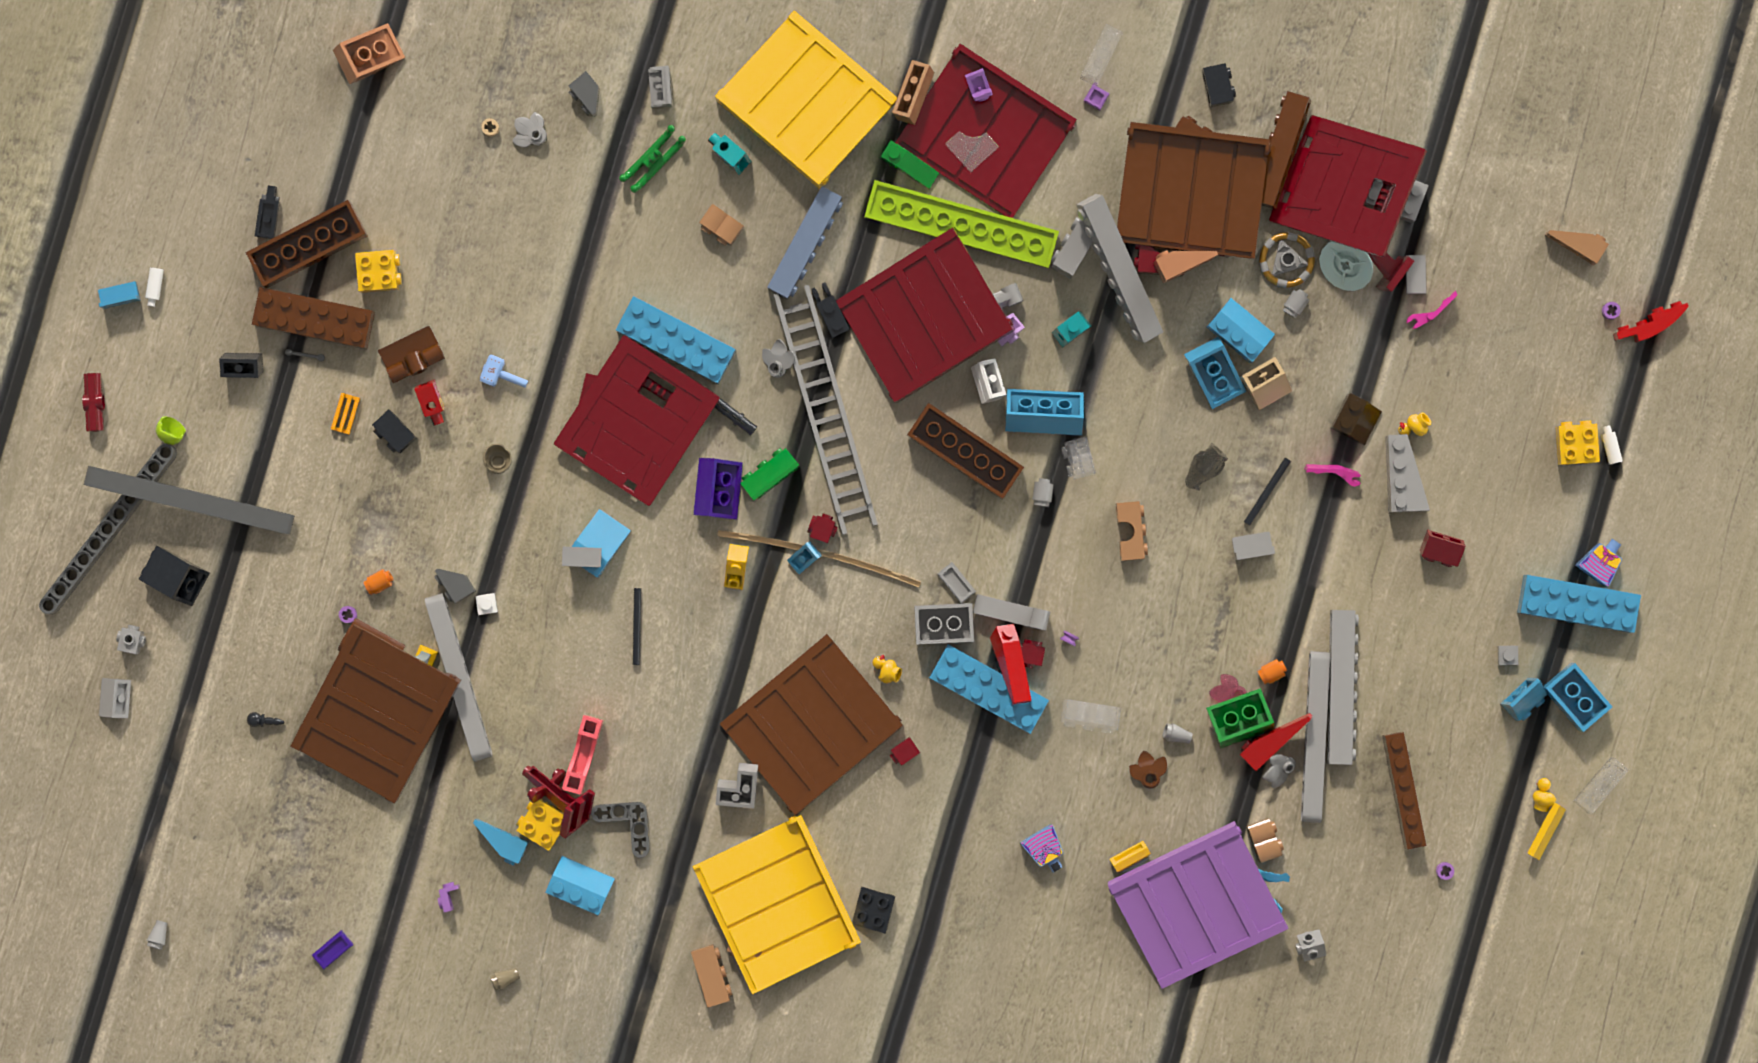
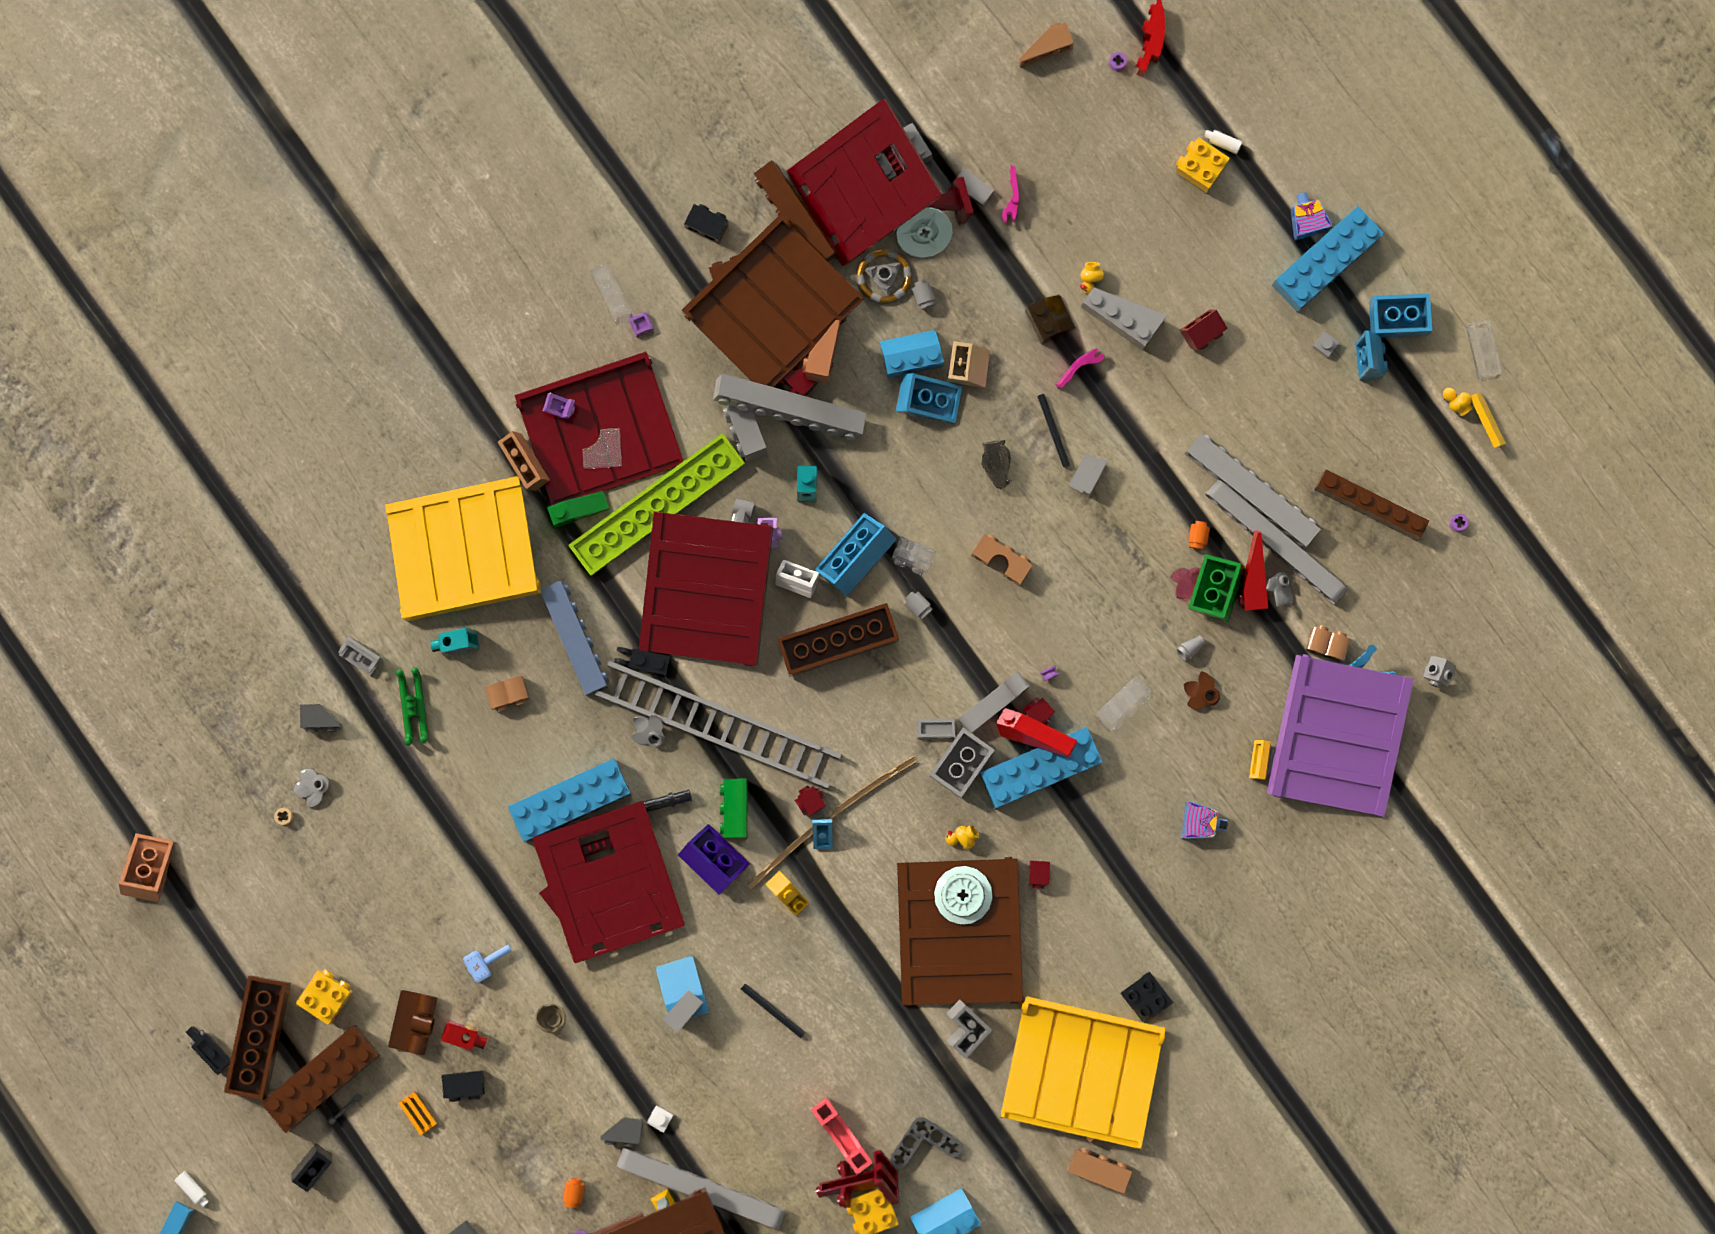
camera: 55 degrees left, 5 degrees down
none -> light aqua piece [934,866,992,924]

